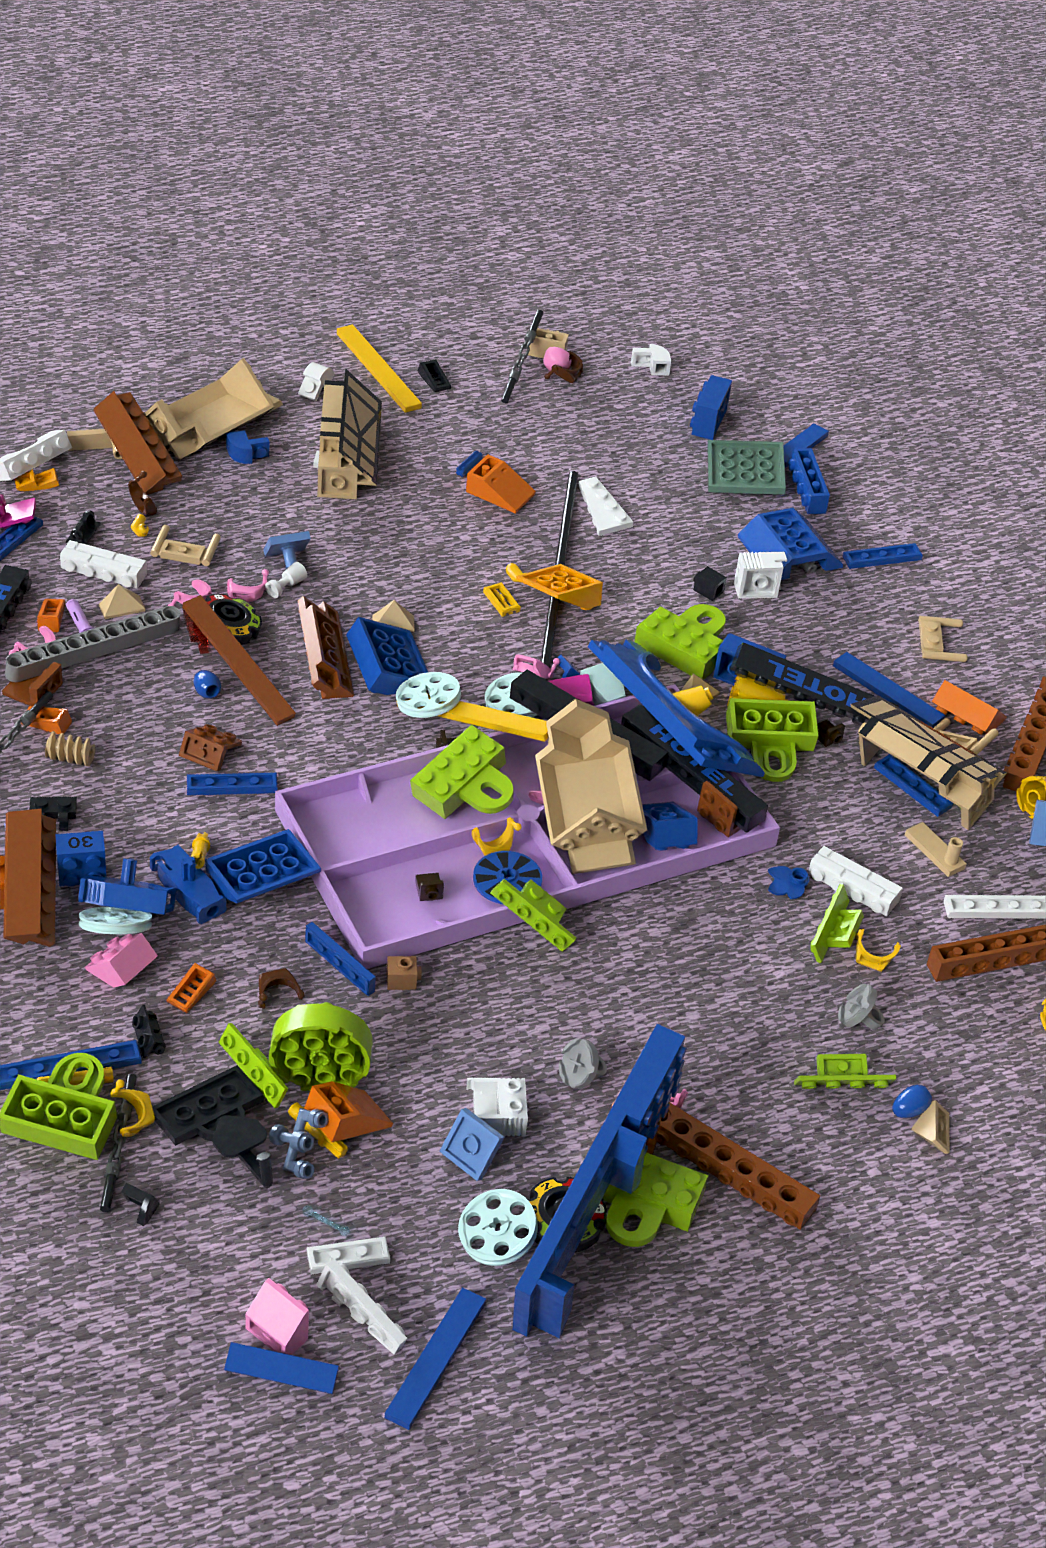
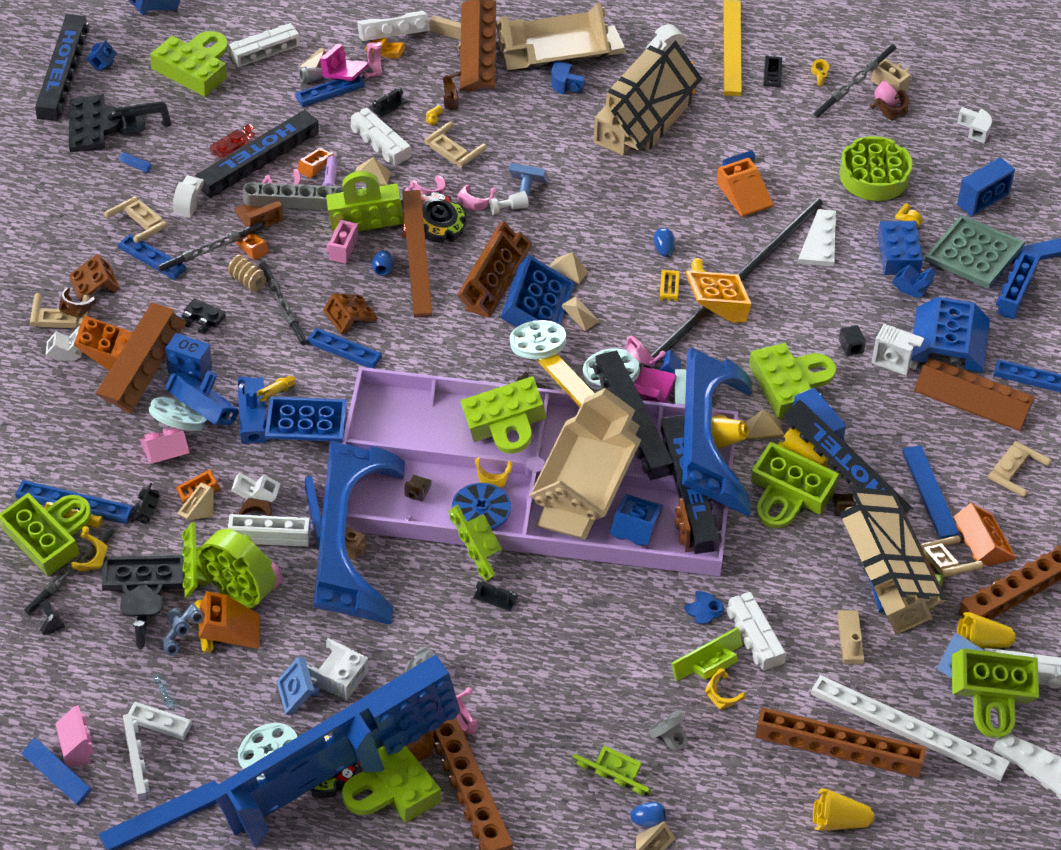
camera: 35 degrees right, 5 degrees up
none -> tan slope [177,483,214,520]
none -> white brick [228,514,310,547]
none -> white brick [231,473,281,503]
none -> piece [259,261,308,346]
none -> blue piece [313,441,405,625]
none -> lime brick [326,171,405,232]
none -> bright pink brick [327,220,358,264]
none -> bright pink helmet [364,42,382,79]
none -> black hinge [473,581,518,611]
none -> tan slope [562,296,599,331]
none -> blue animal [653,228,675,257]
none -> yellow plate [811,59,829,86]
none -> lime brick [839,136,912,201]
none -> blue brick [878,221,923,275]
none -> blue brick [892,264,936,297]
none -> yellow plate [895,203,923,228]
none -> dark orange slope [914,357,1035,431]

